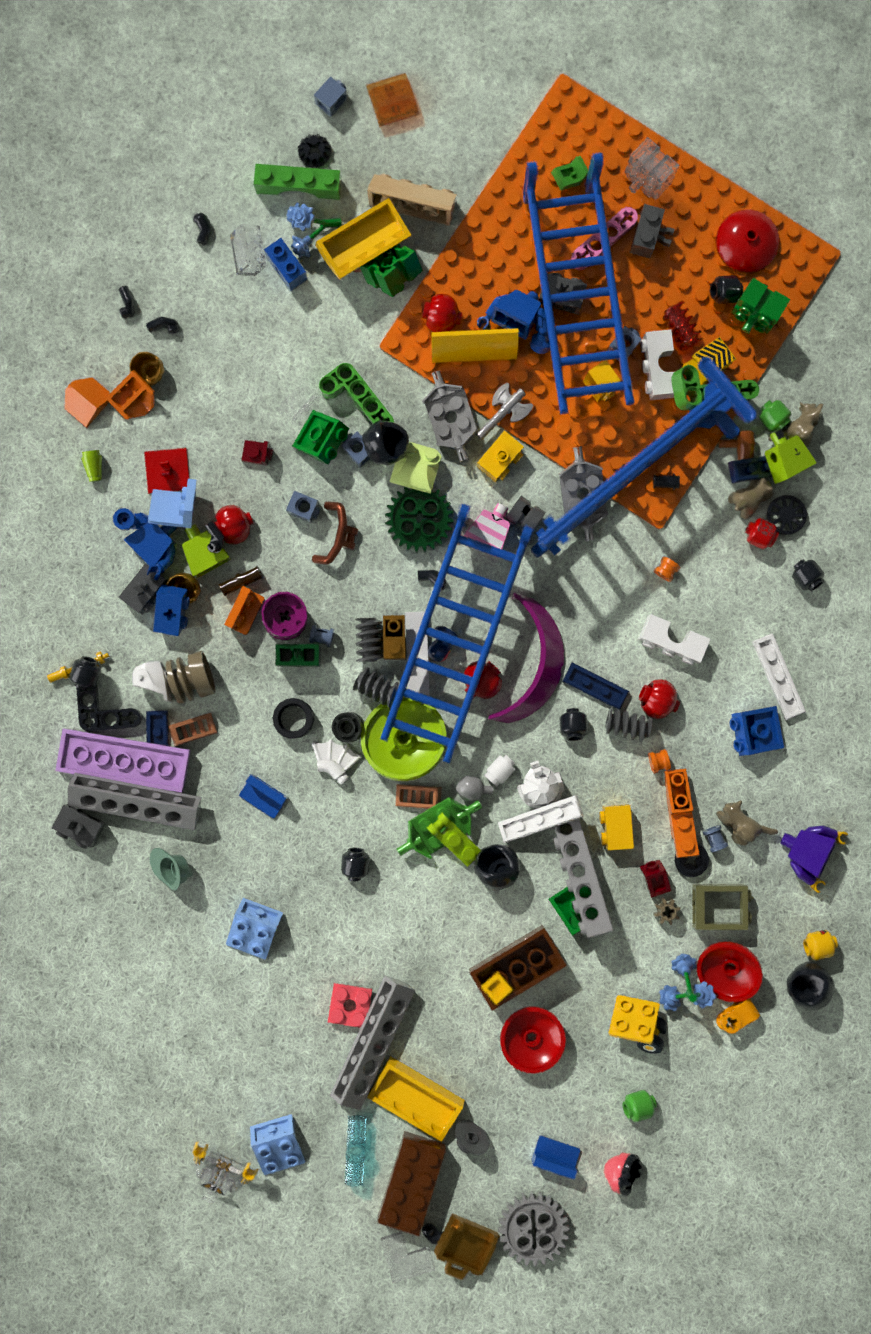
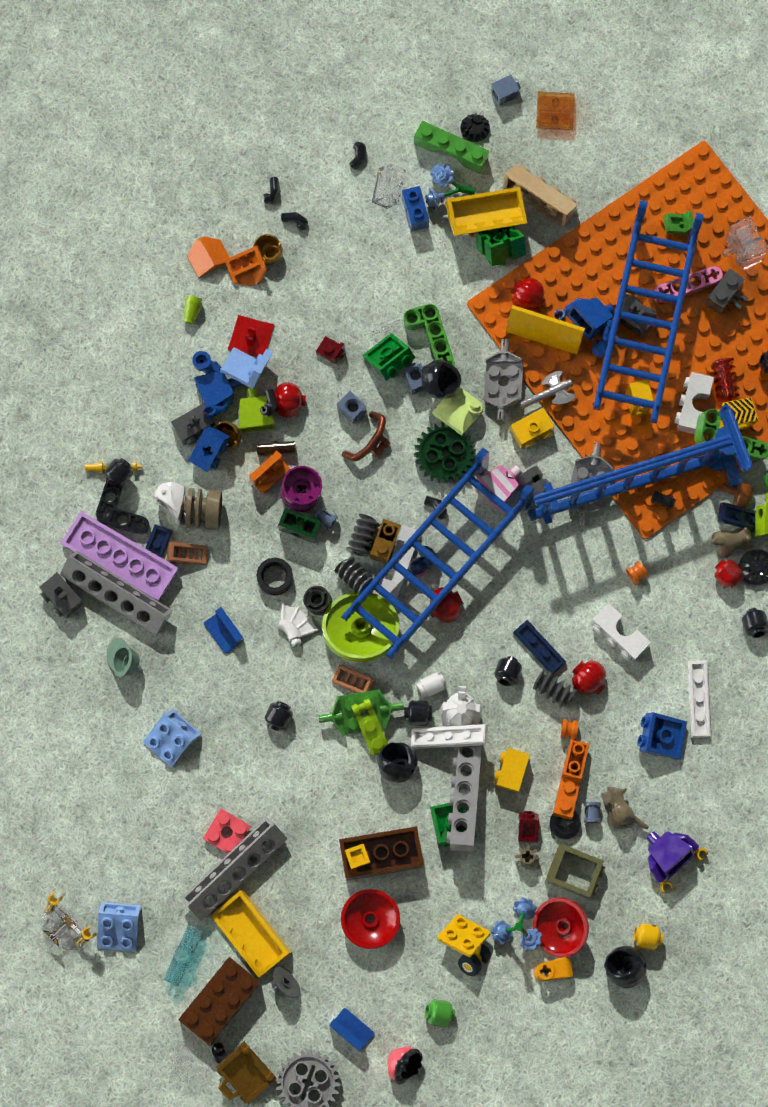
camera: 25 degrees right, 10 degrees down
light grey piece [456,776,493,802] -> none
magenta windscreen [487,593,564,724] -> none
sand blue brick [607,326,642,360] -> none
none -> black head [404,700,432,726]

